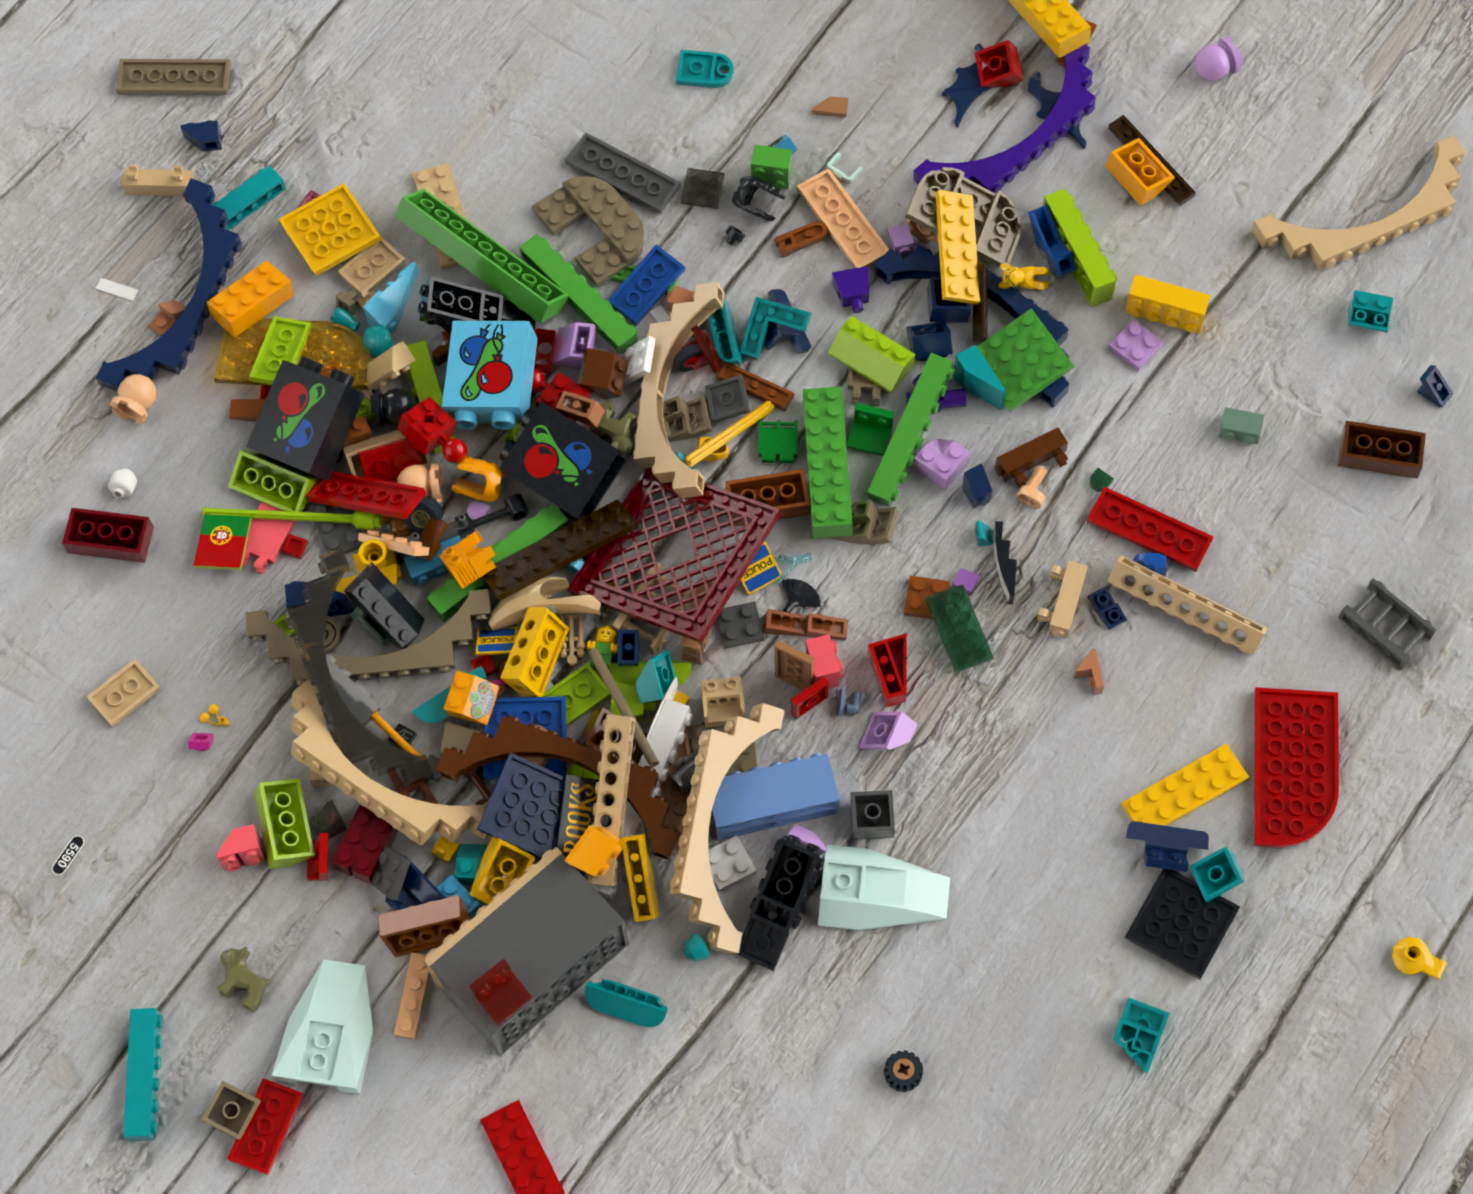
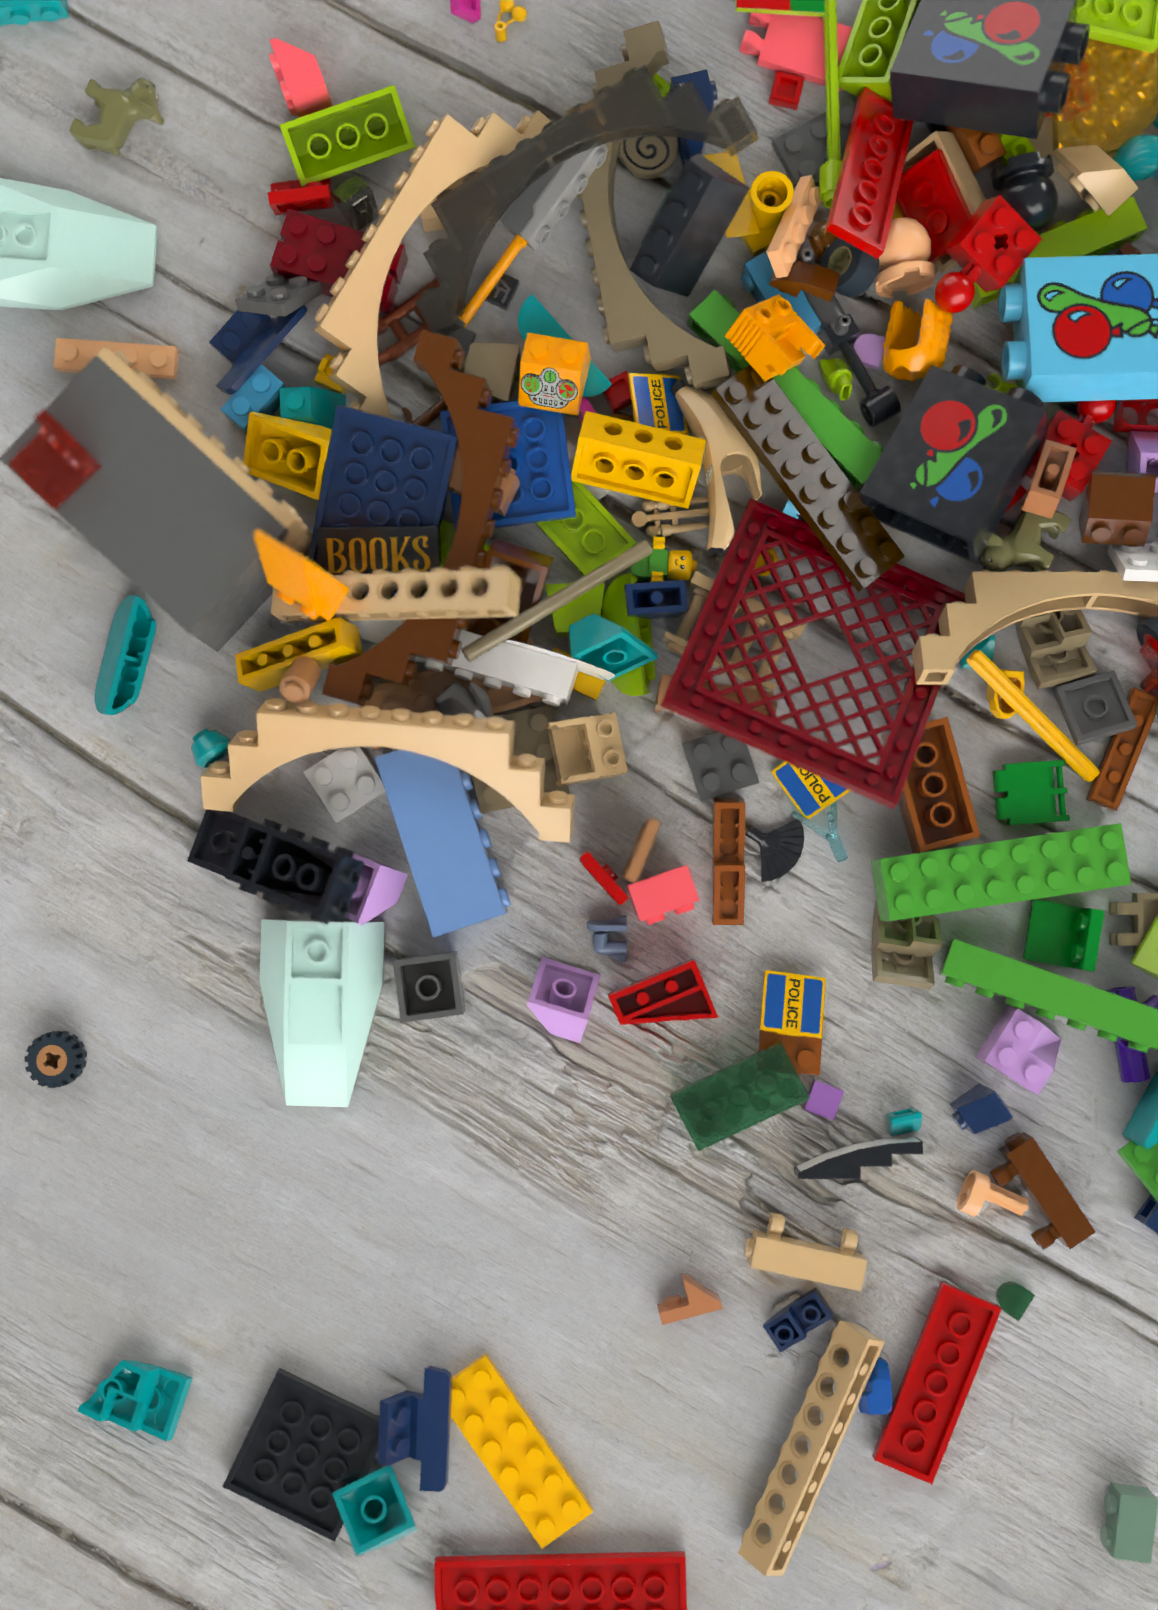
camera: 80 degrees right, 20 degrees up
dark orange slope [379,895,470,957] -> none
none -> medium nougat brick [279,656,321,703]
none -> piece [760,970,826,1038]
none -> lime piece [818,358,852,401]

